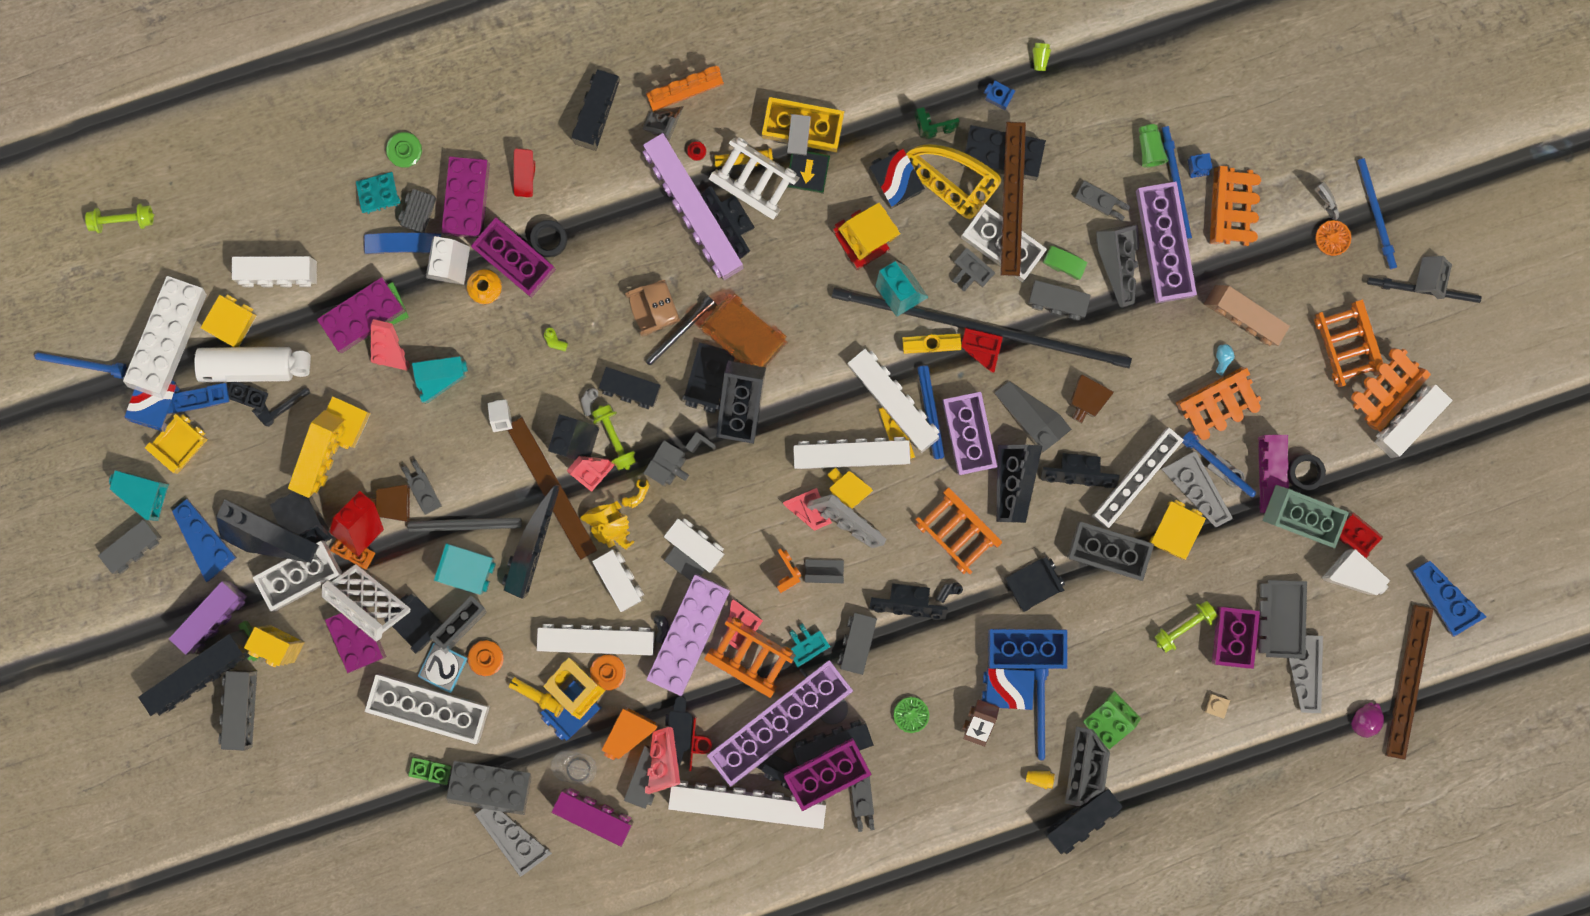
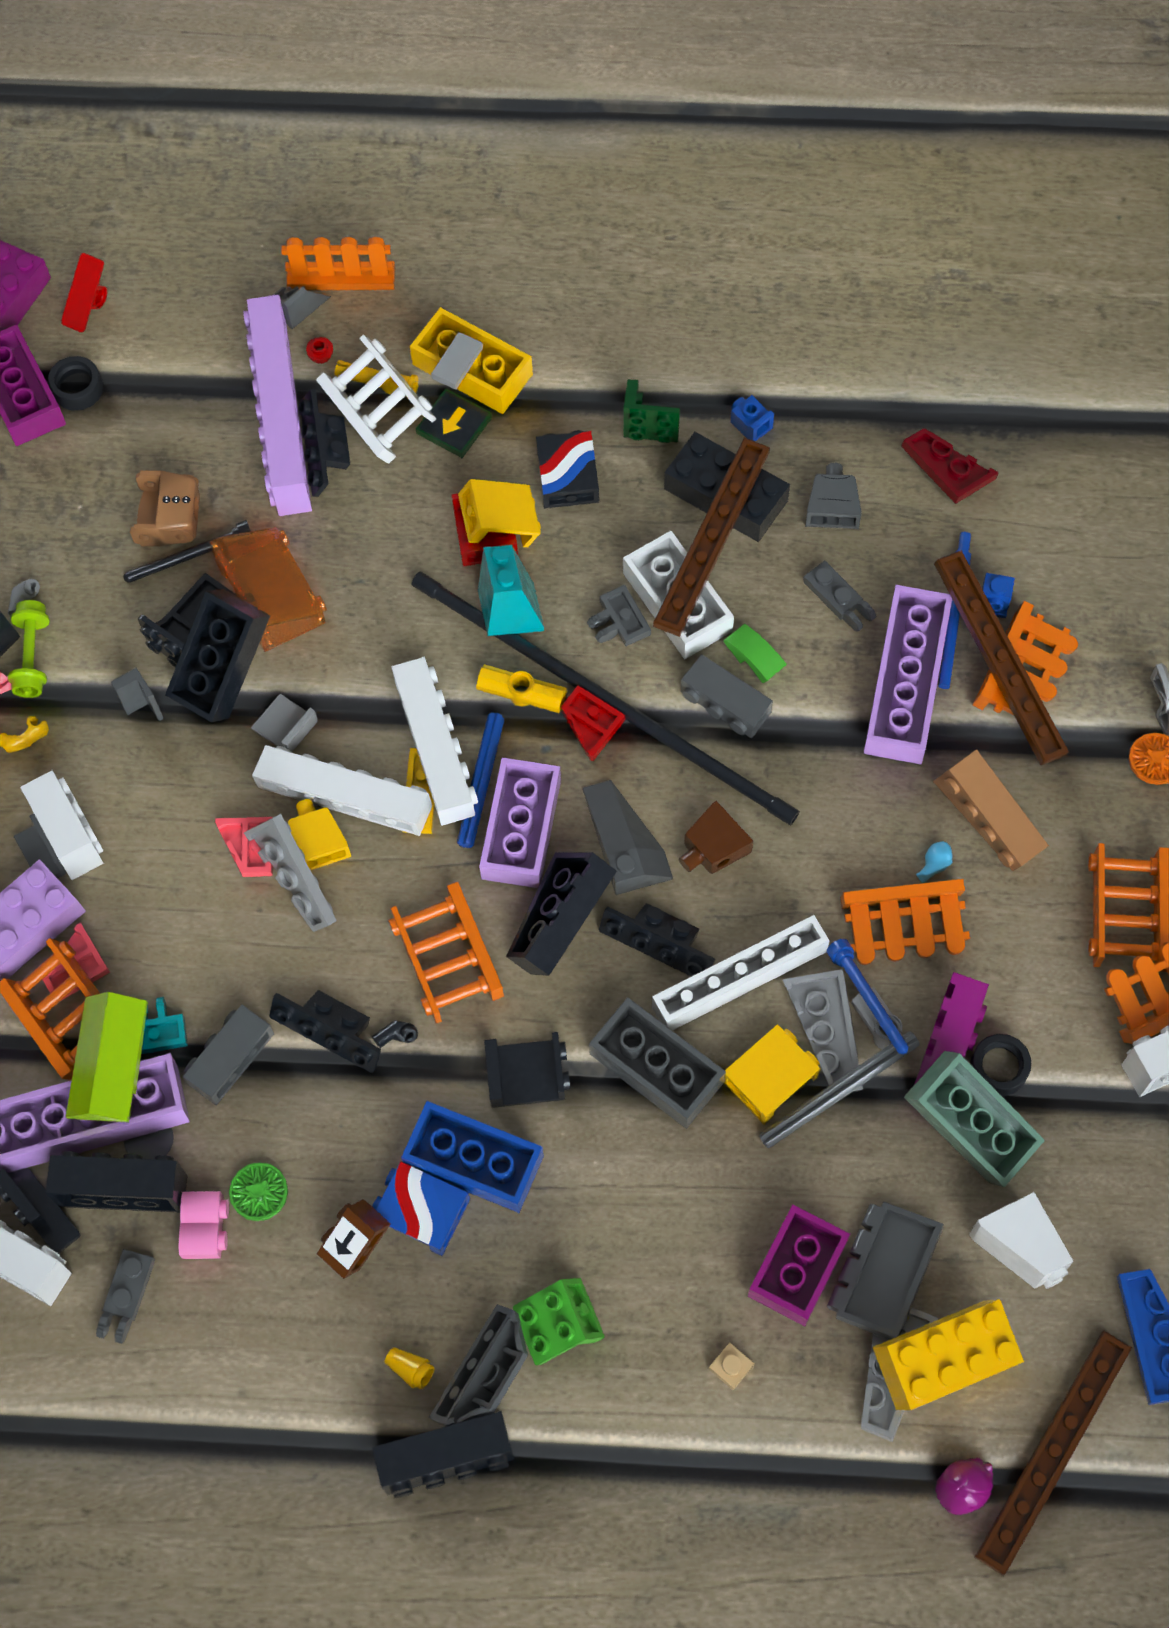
camera: 25 degrees right, 20 degrees down
lime arm [544,328,568,352] -> none
black wedge [571,69,620,151] -> none
black brick [599,367,661,410] -> none
dark grey brick [644,441,689,486] -> none
orange bracket [777,548,802,593] -> none
magenta brick [784,738,872,811] -> none
dark grey panel [805,559,844,584] -> none
yellow beam [906,144,1001,219] -> none
lime cone [1033,43,1051,71] -> none
blue piece [1033,668,1049,761] -> none
dark grey wedge [1096,225,1139,307] -> none
bright green plant [1139,124,1169,168] -> none
lime piece [1154,601,1218,653] -> none
red bracket [1339,512,1383,558] -> none
none -> lime slope [65,992,148,1122]
none -> bright pink brick [179,1191,229,1259]
none -> light grey piece [251,694,318,752]
none -> dark grey axle [759,1031,920,1148]
none -> dark grey torso [805,463,861,529]
none -> yellow brick [873,1299,1024,1410]
none -> dark red wing [901,428,999,504]
none -> reddish brown tile [934,550,1069,766]

